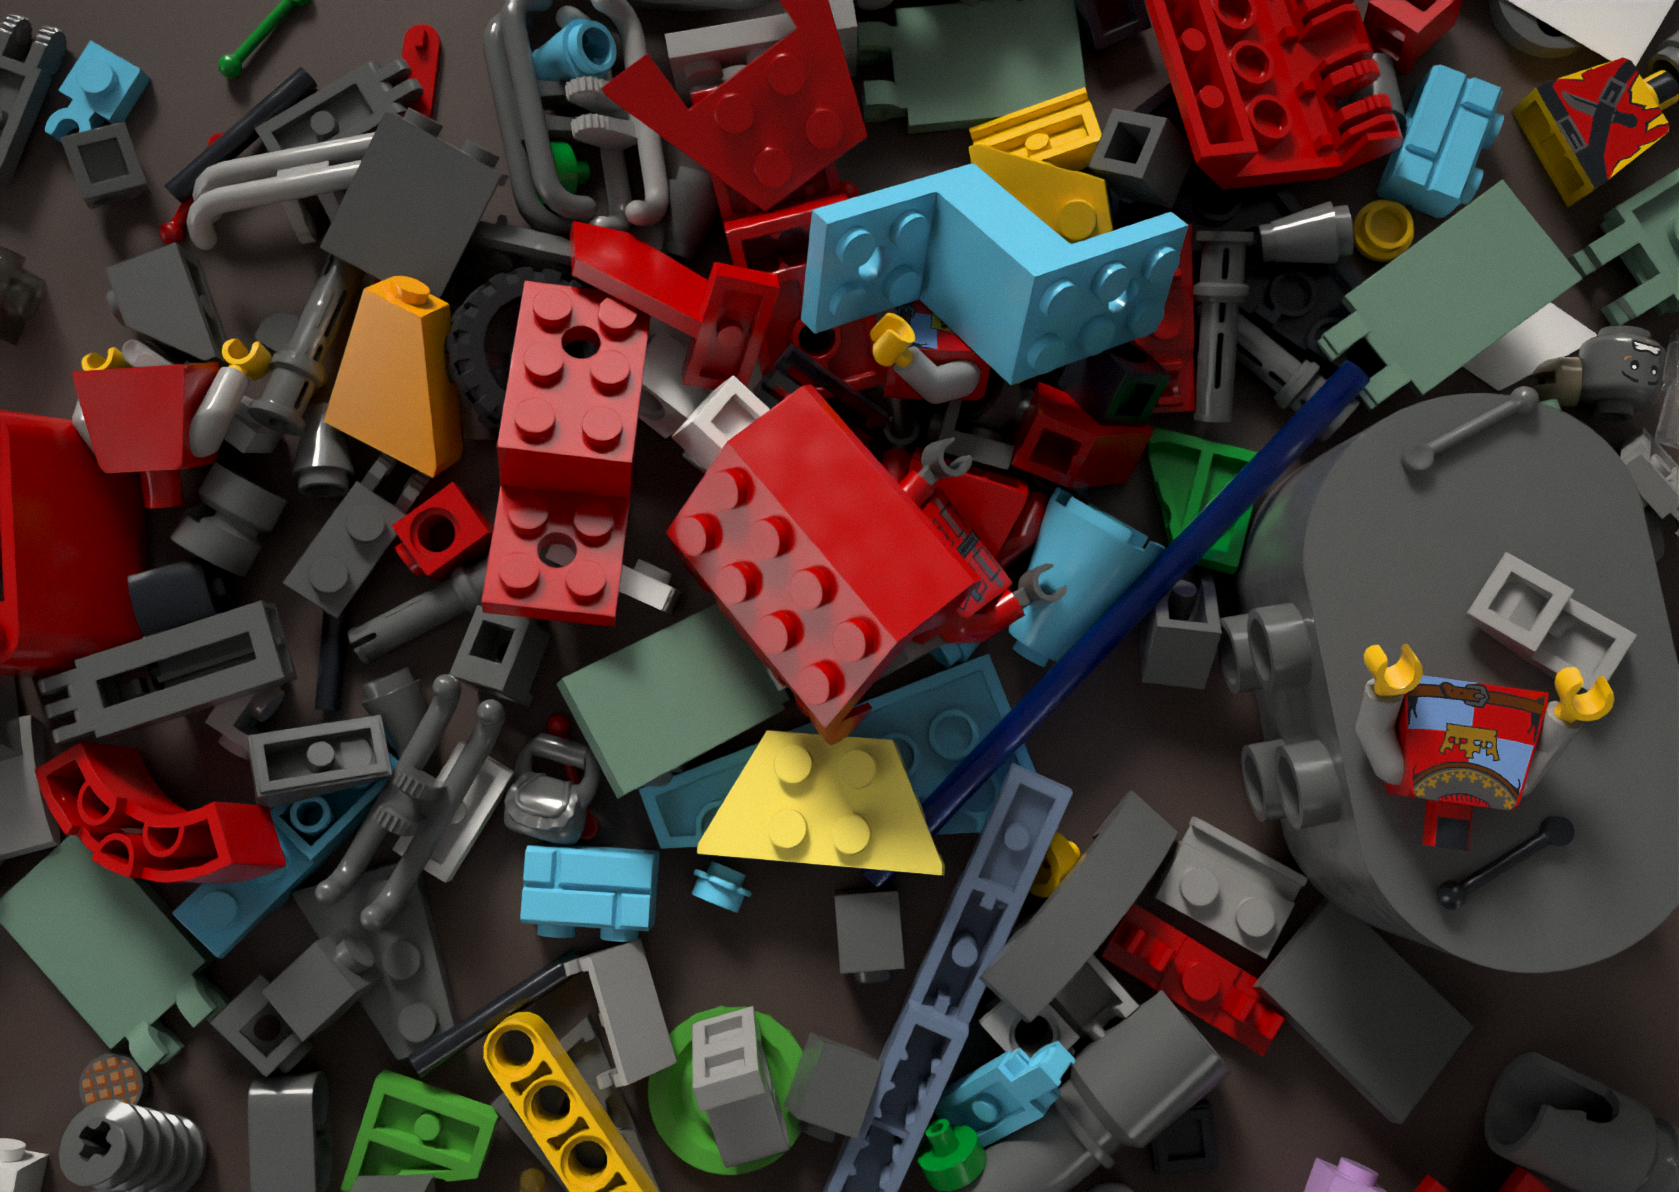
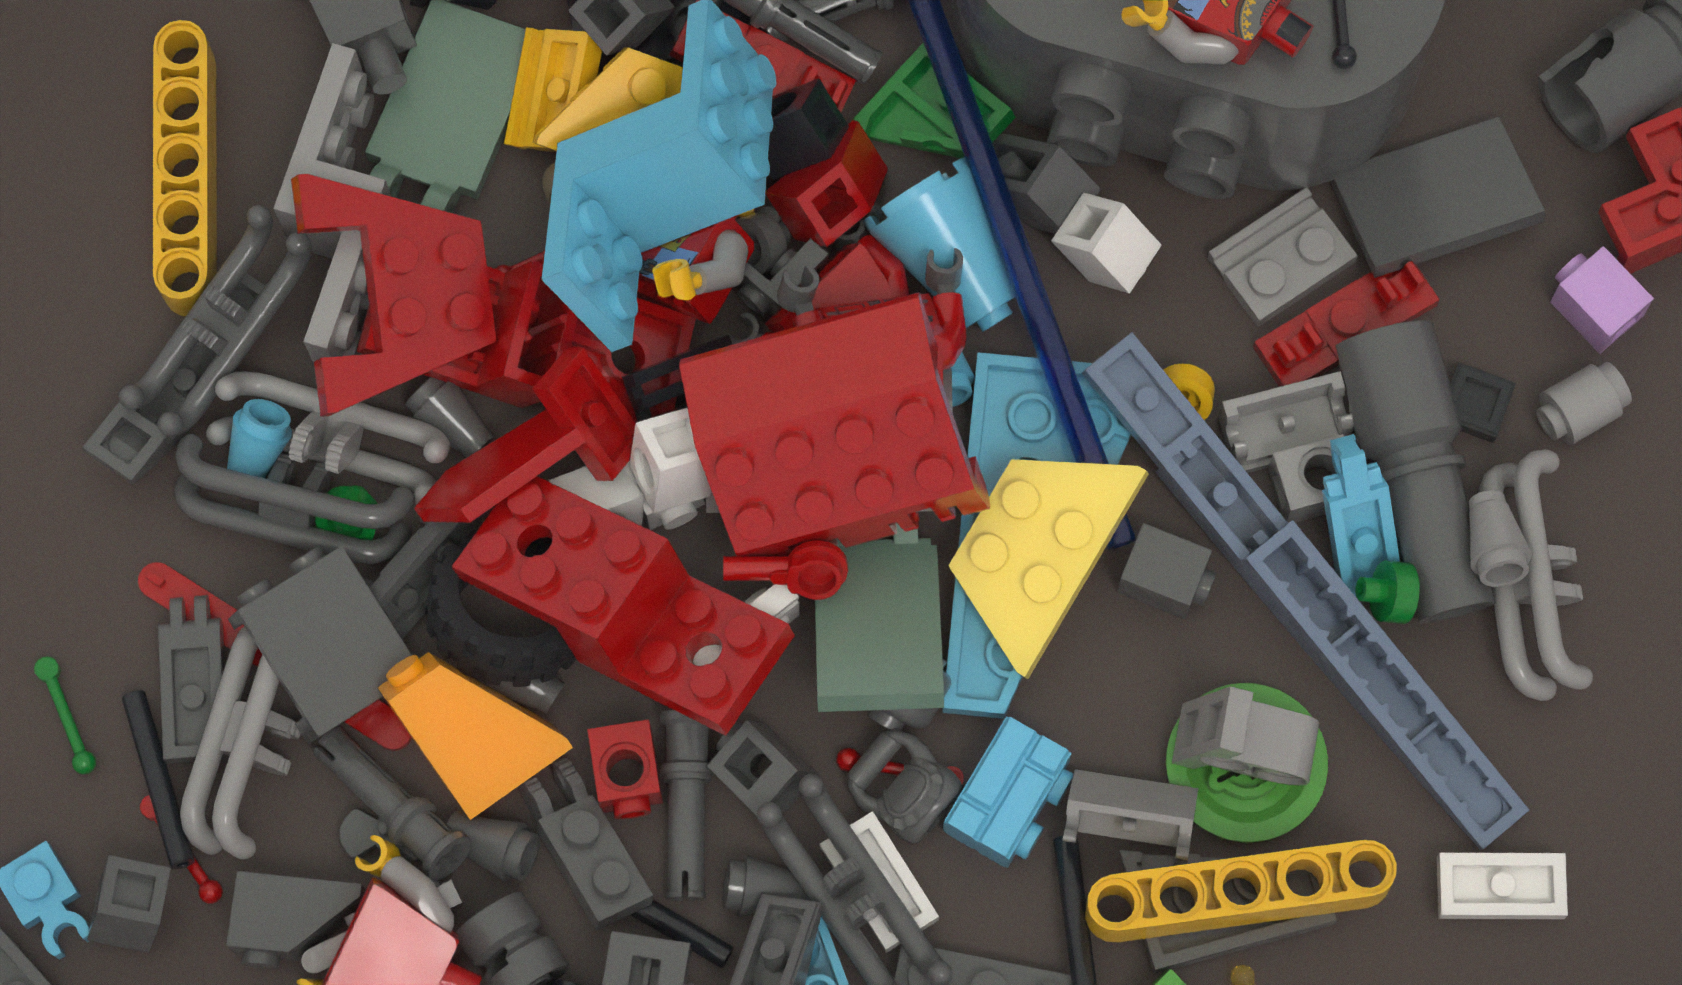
camera: 60 degrees left, 10 degrees down
medium azure plate [691,861,752,913] -> none
dark grey brick [784,1032,883,1142] -> none
dark grey slope [979,790,1178,1023] -> none
none -> red plate [723,540,848,600]
none -> white brick [1051,192,1161,294]

